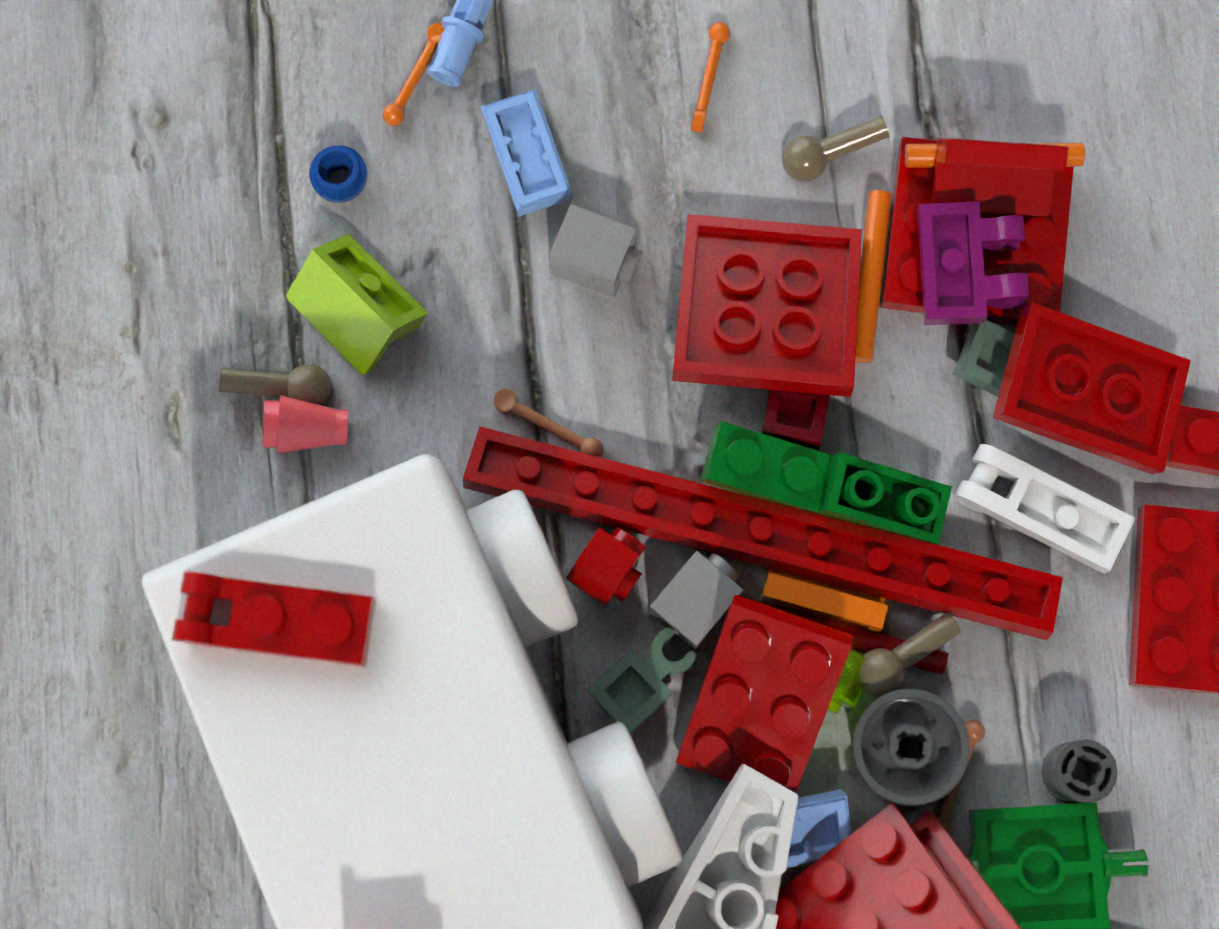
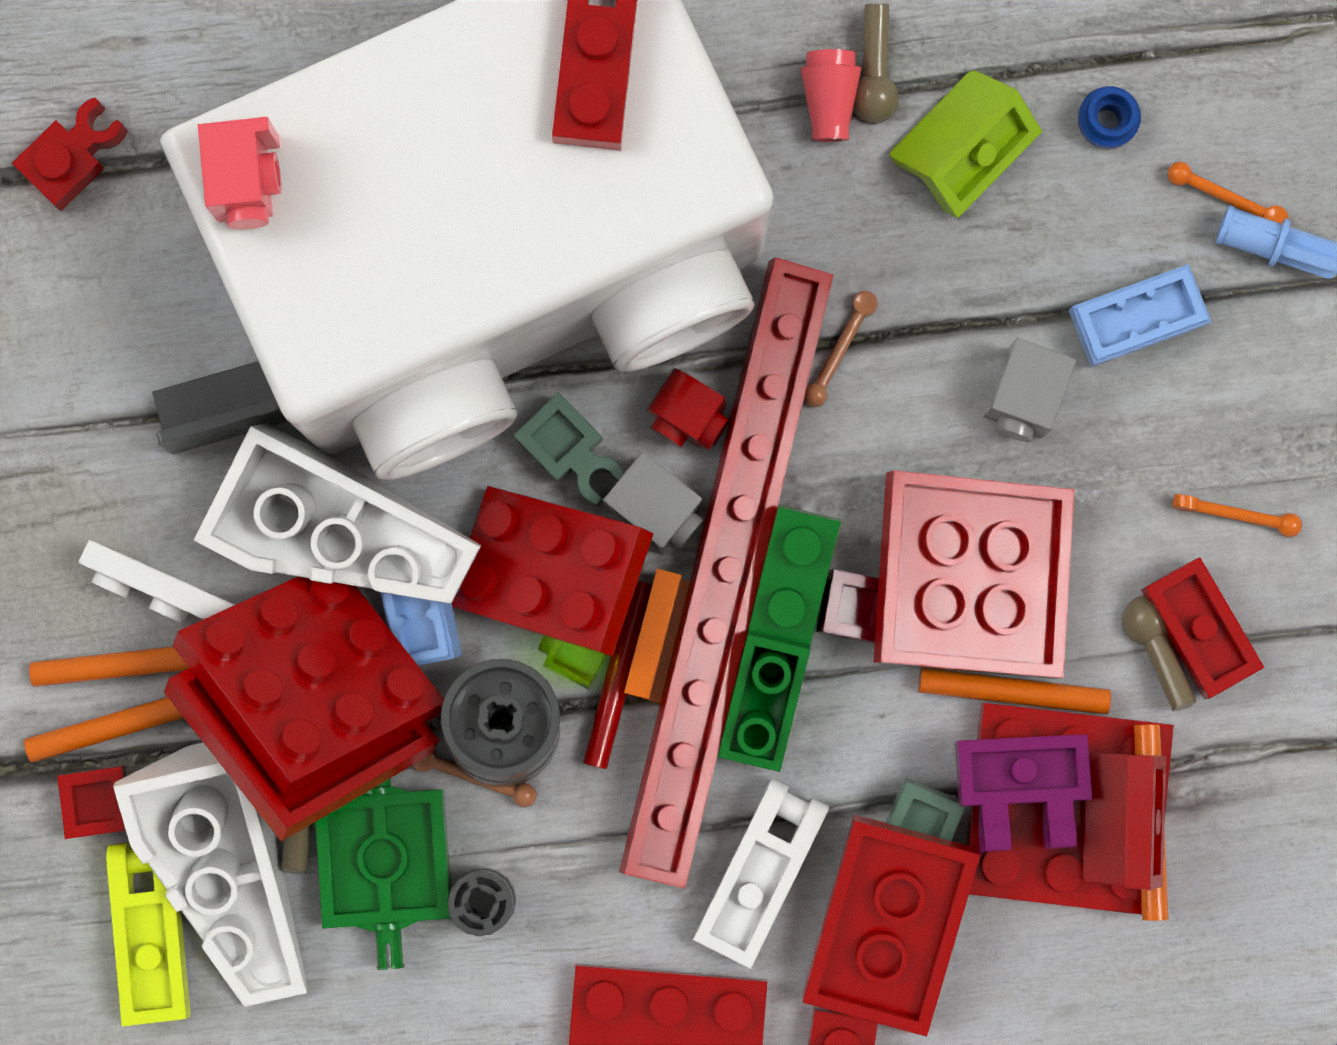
camera: 85 degrees right, 5 degrees up
dark tan bar [856,613,961,697] -> none
none -> red plate [1140,557,1265,699]

